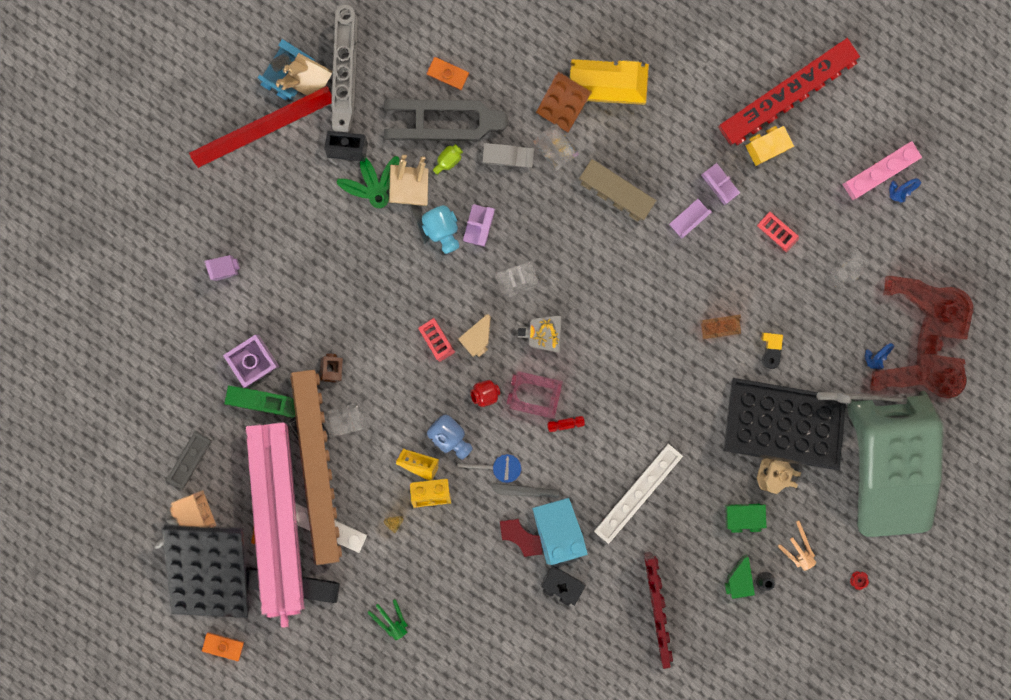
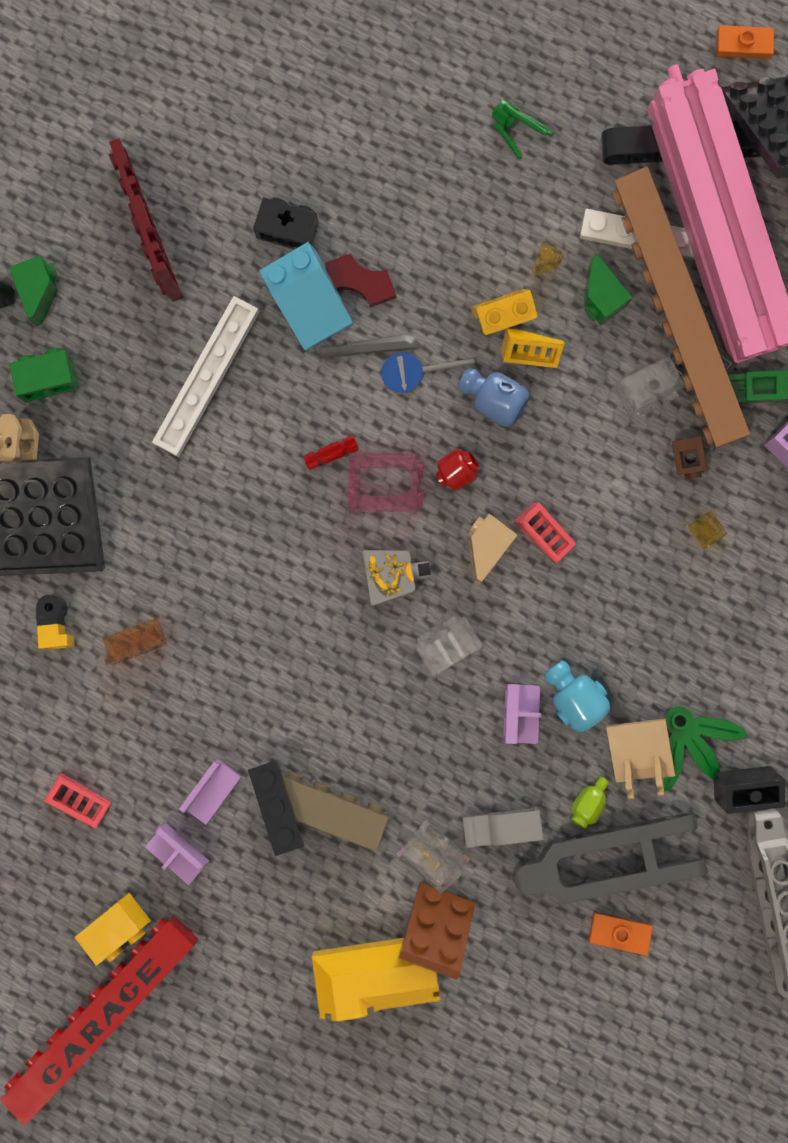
camera: 175 degrees right, 5 degrees down
none -> black plate [248,760,305,856]
none -> green slope [584,254,632,326]
none -> clear yellow slope [687,510,728,550]

